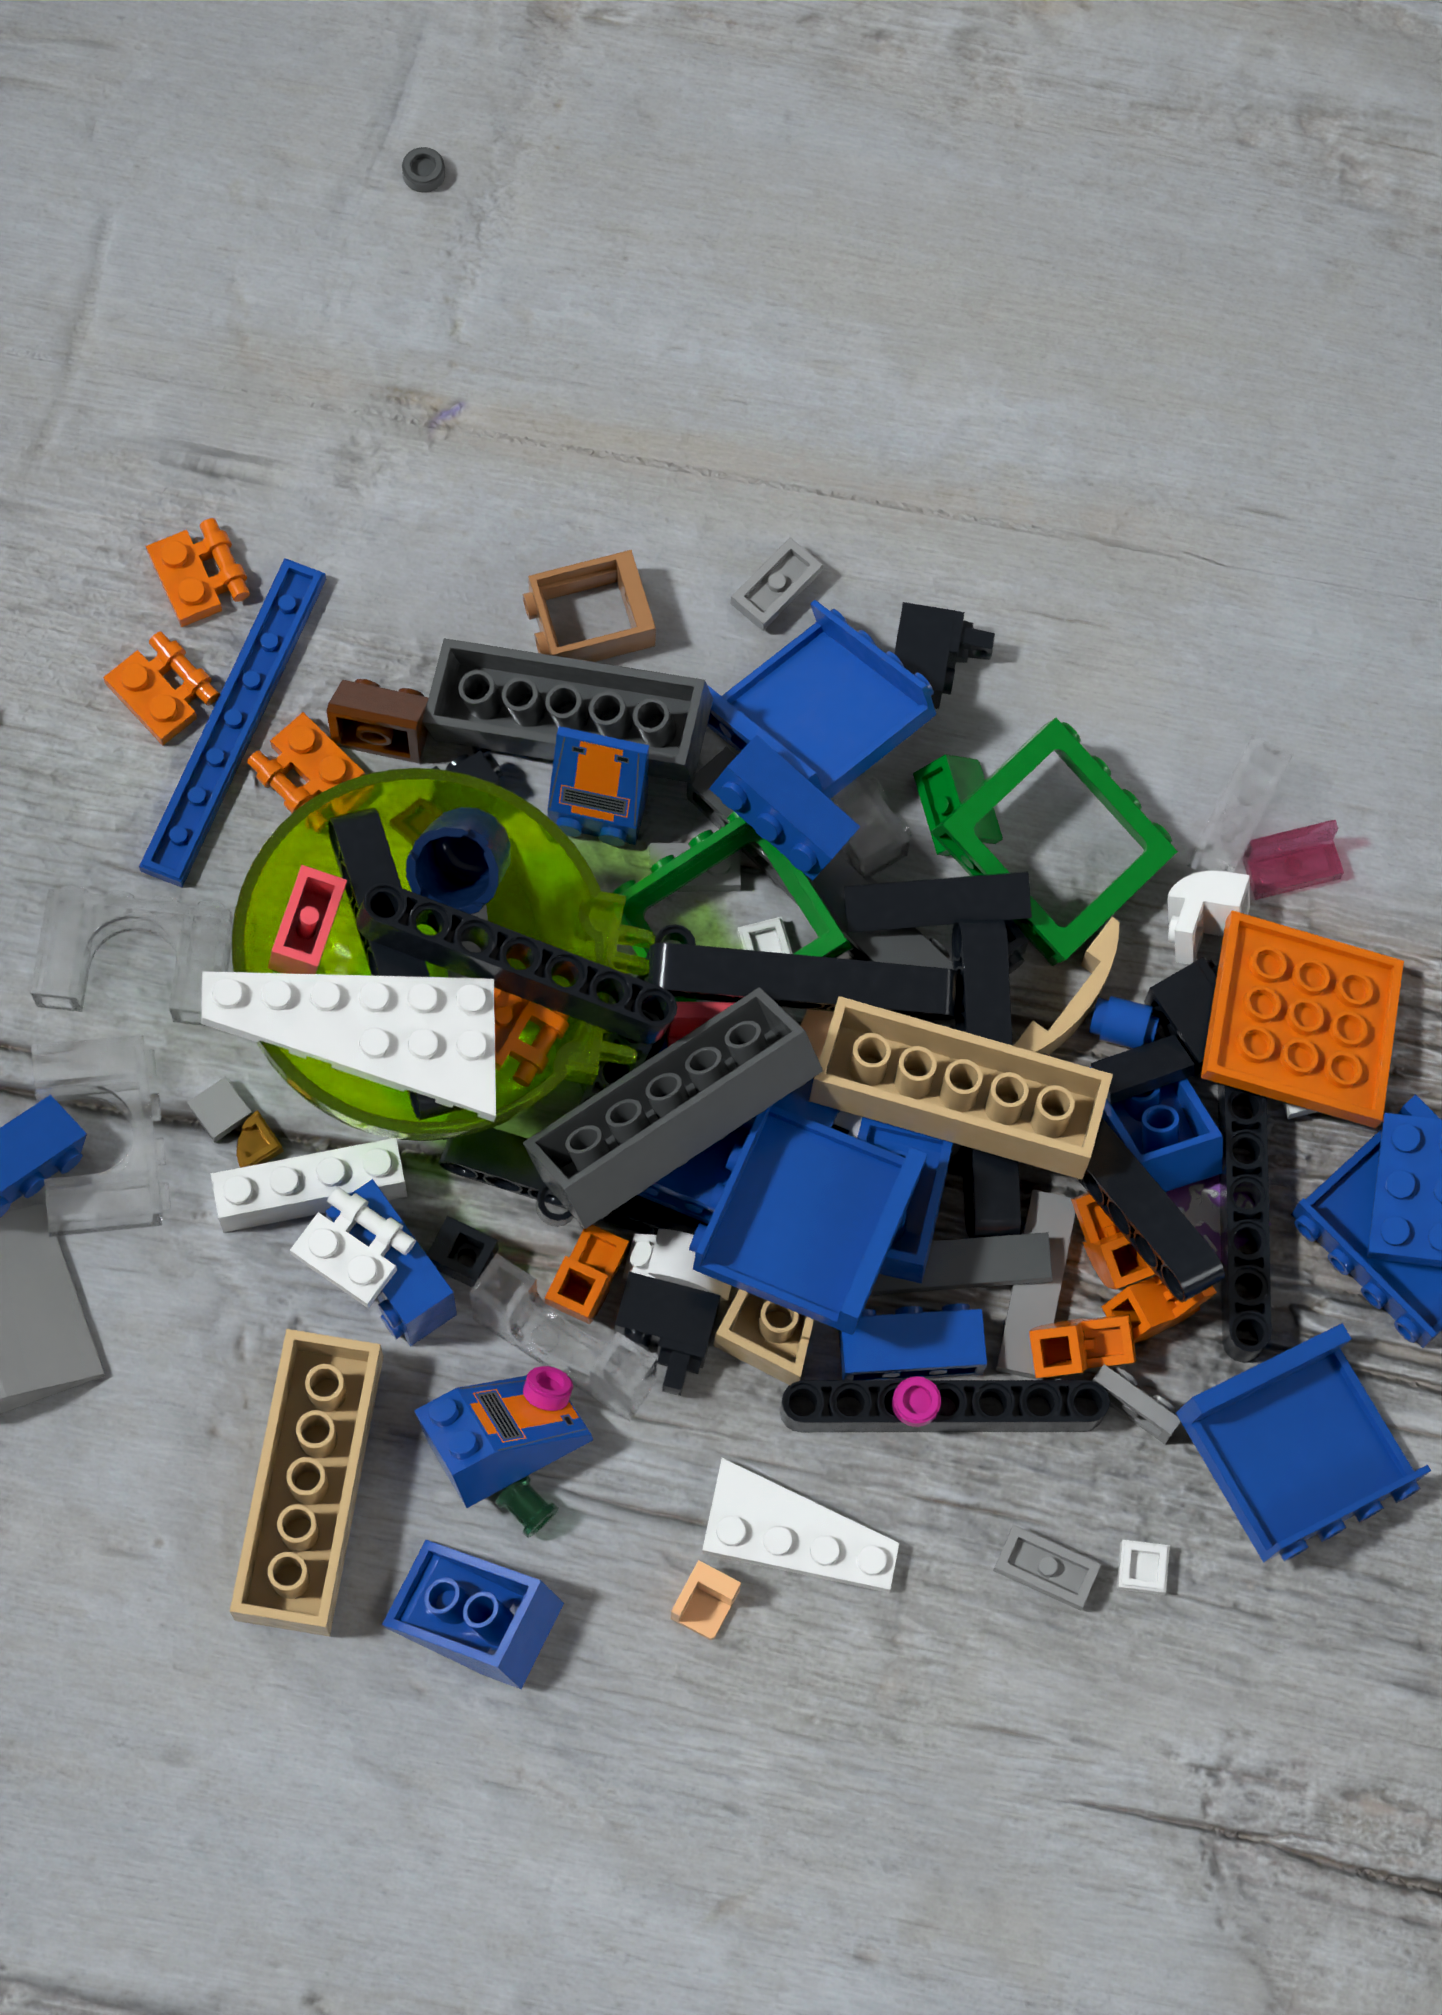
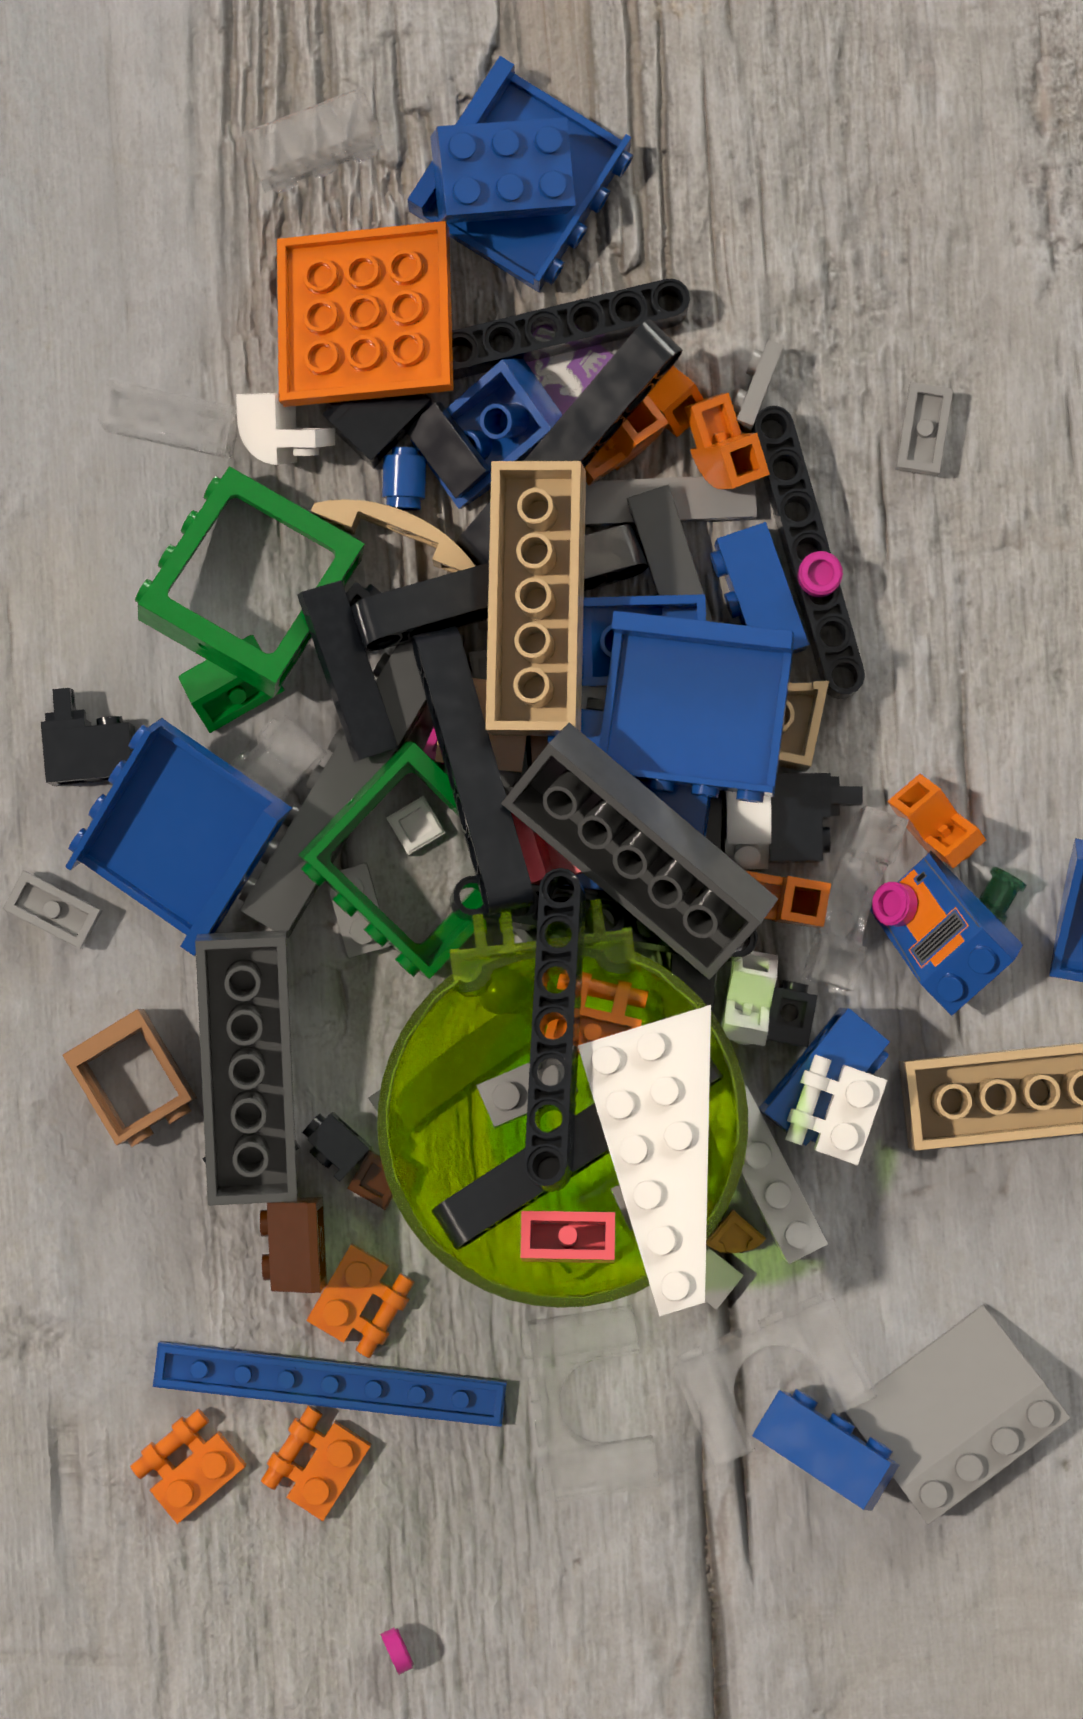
camera: 100 degrees left, 15 degrees up
dark blue cylinder [406,807,511,914] -> none
blue slope [547,726,649,846] -> none
light nougat panel [670,1560,741,1640] -> none
white wing [702,1458,899,1593] -> none
blue brick [709,735,860,881] -> none
white tile [1116,1540,1170,1595] -> none
blue panel [1176,1323,1431,1563] -> none
clear pink panel [1242,820,1344,900] -> none
none -> brick [720,948,778,1046]
none -> orange brick [887,774,986,869]

